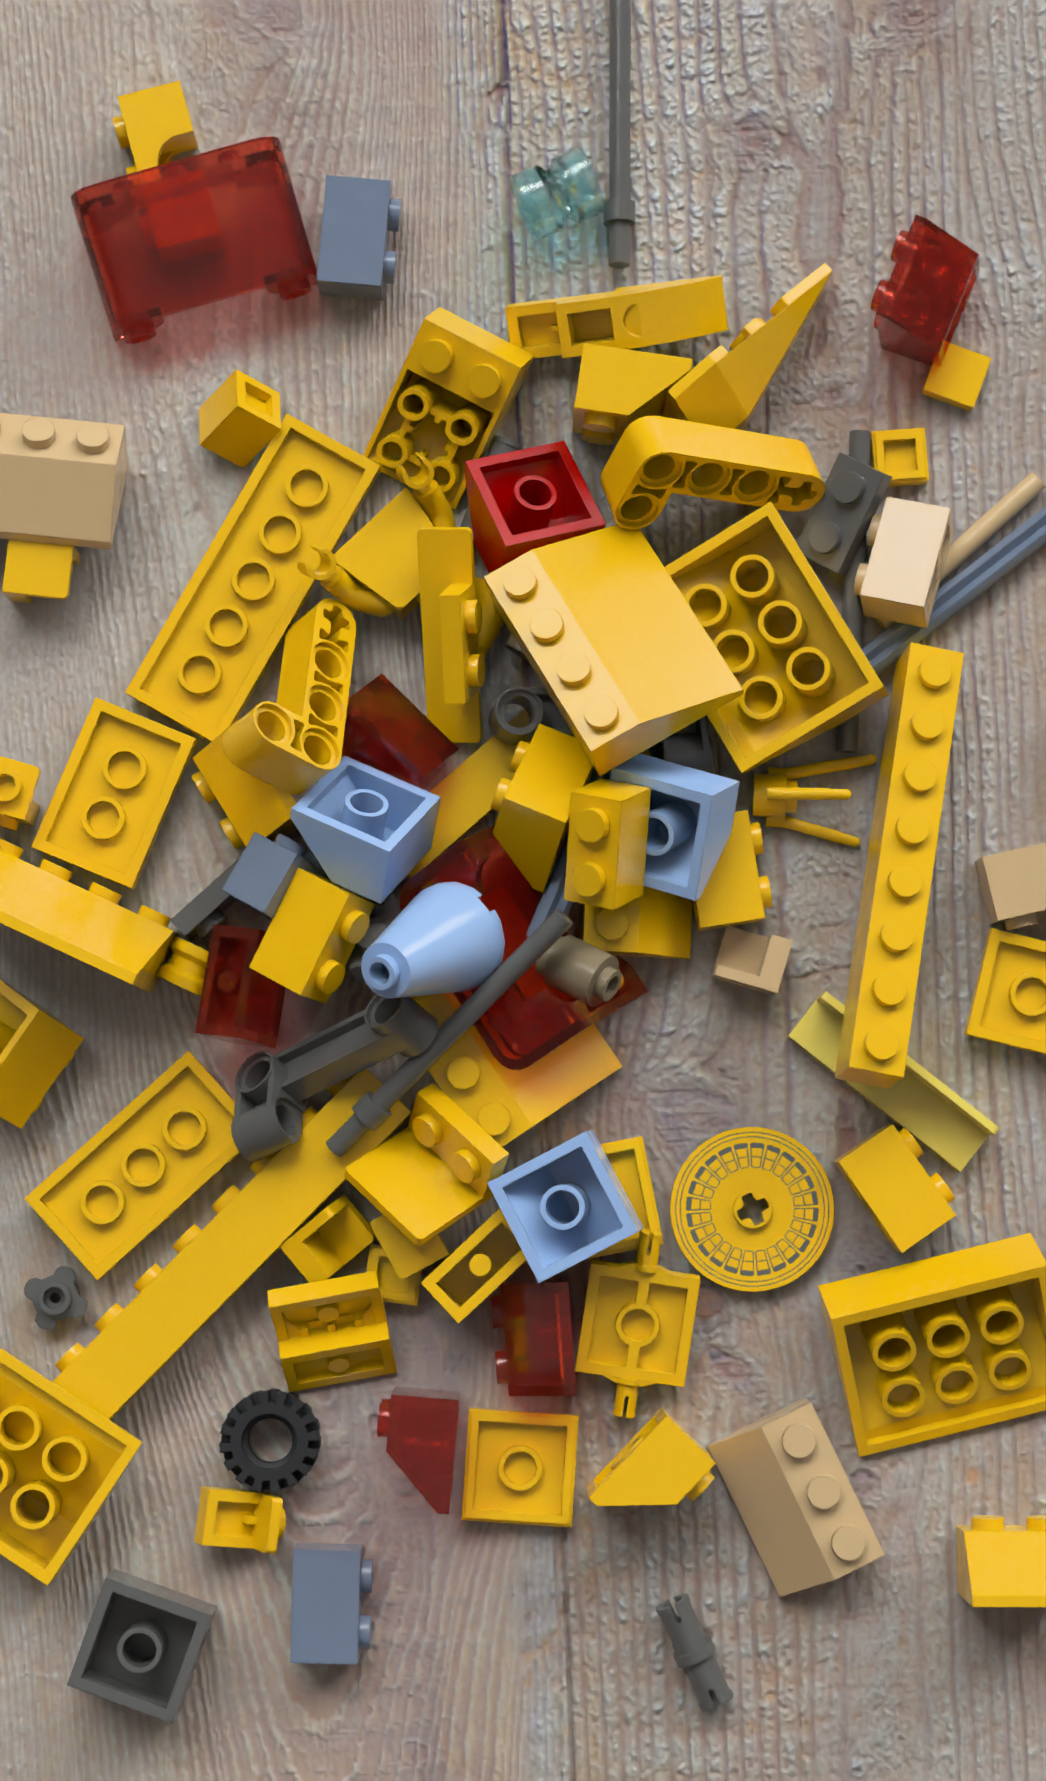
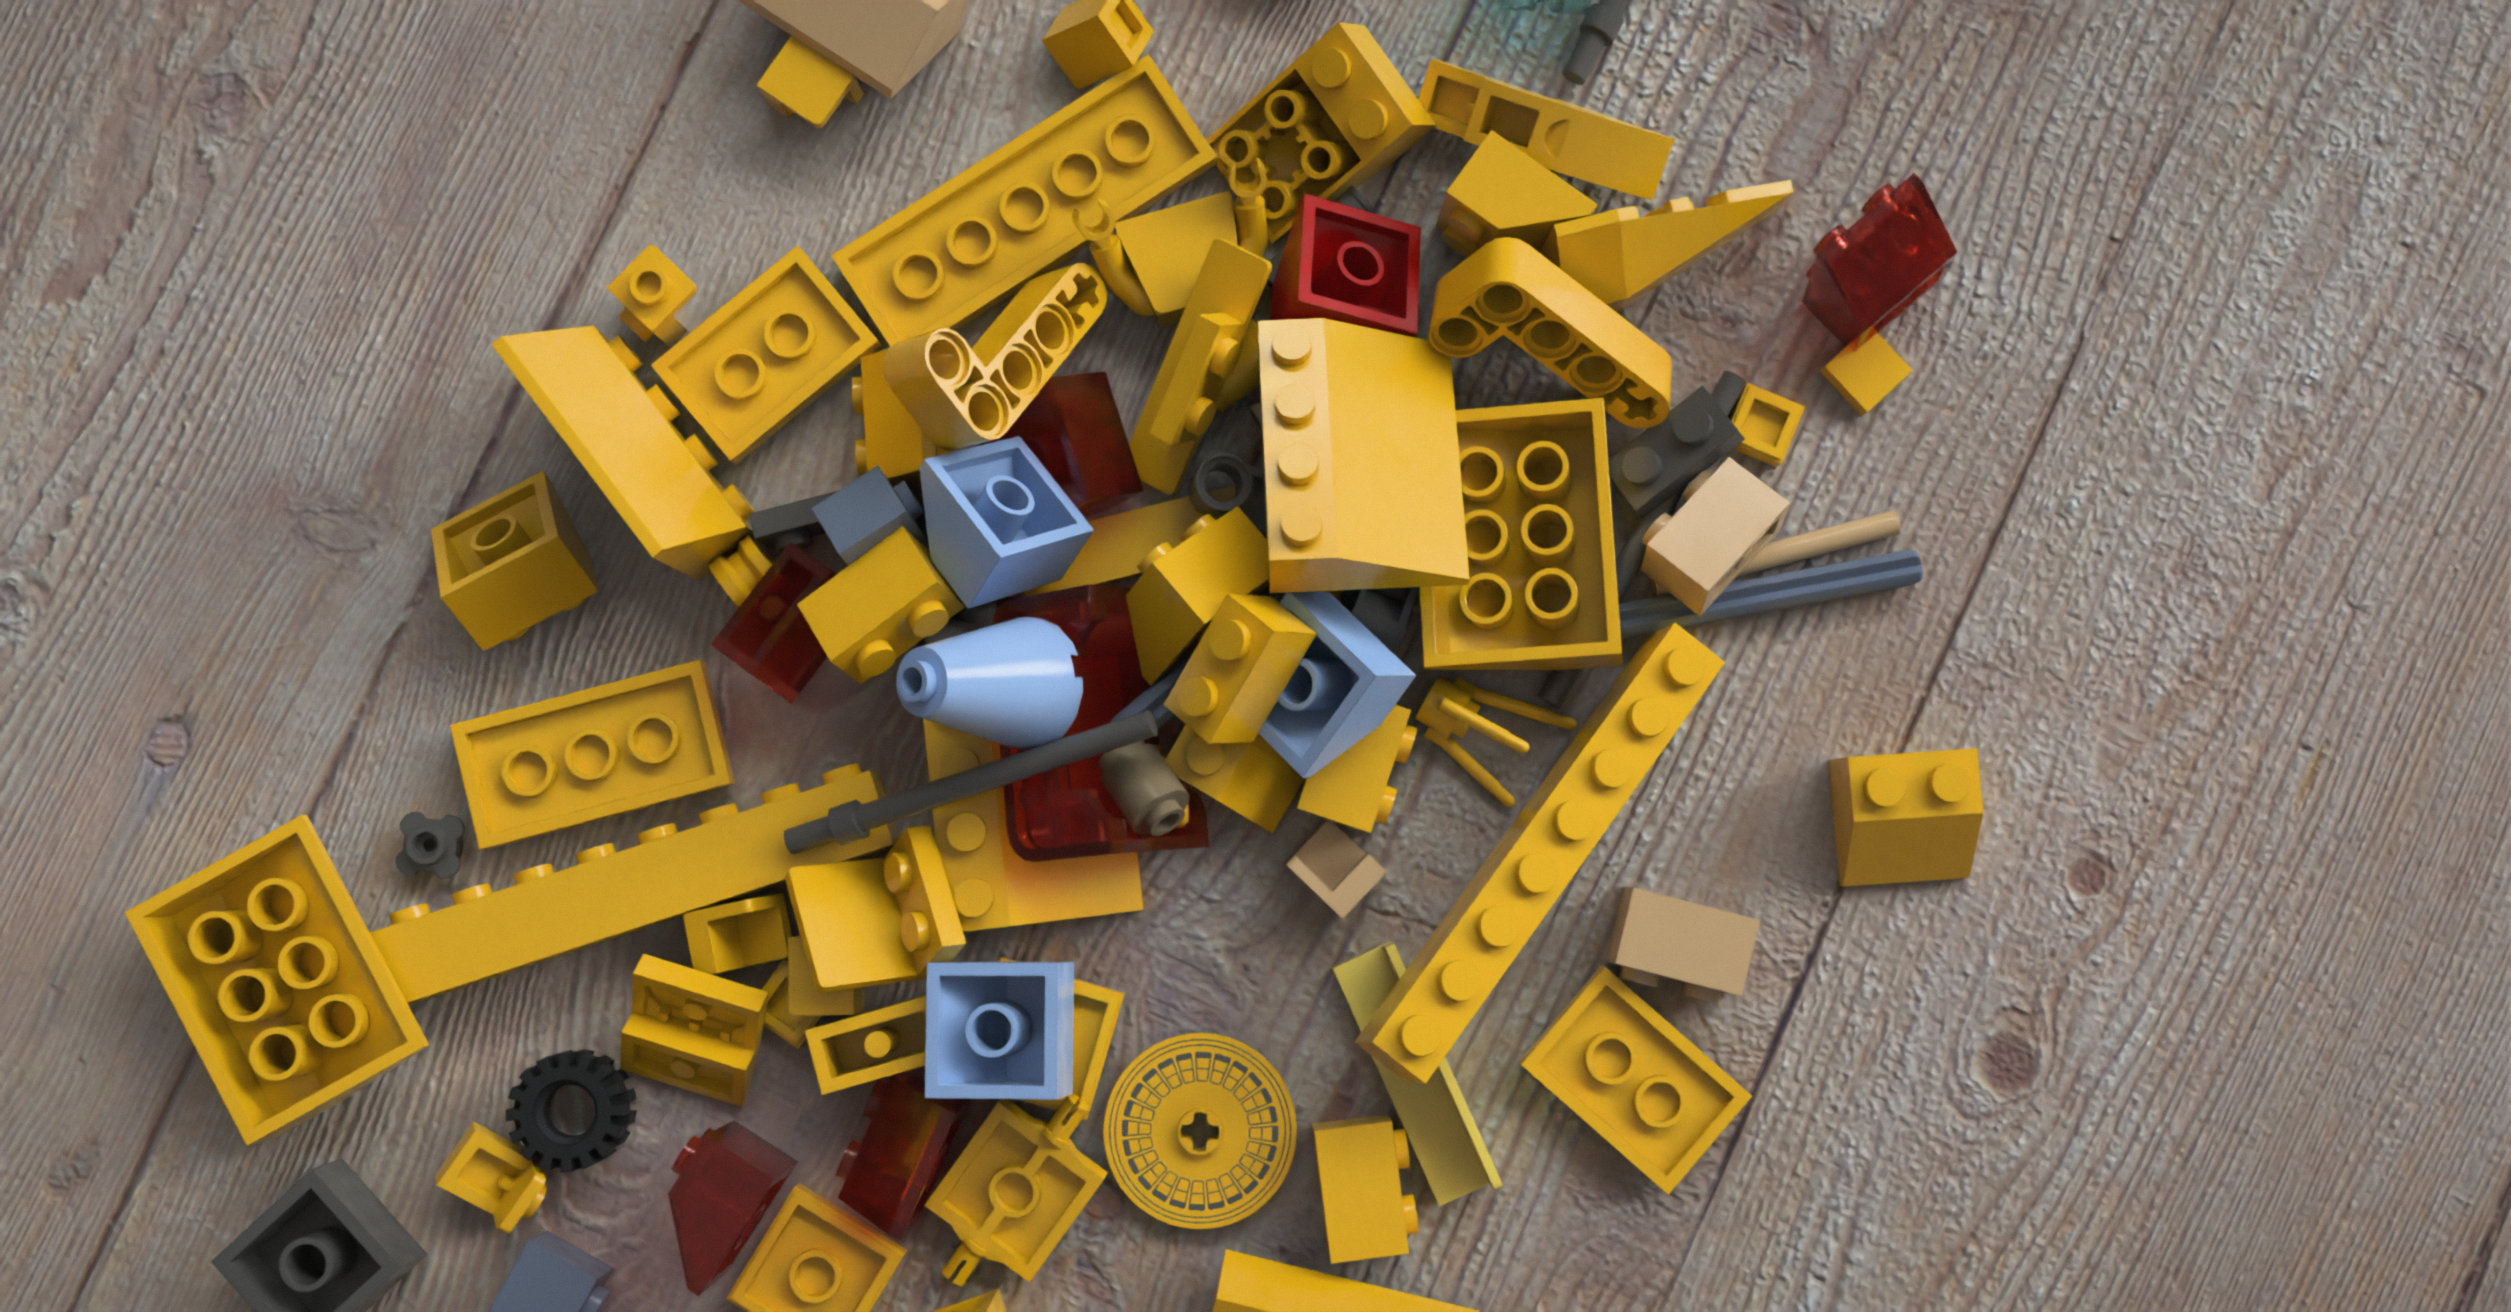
camera: 25 degrees right, 0 degrees up
dark grey piece [231,994,438,1162] -> none

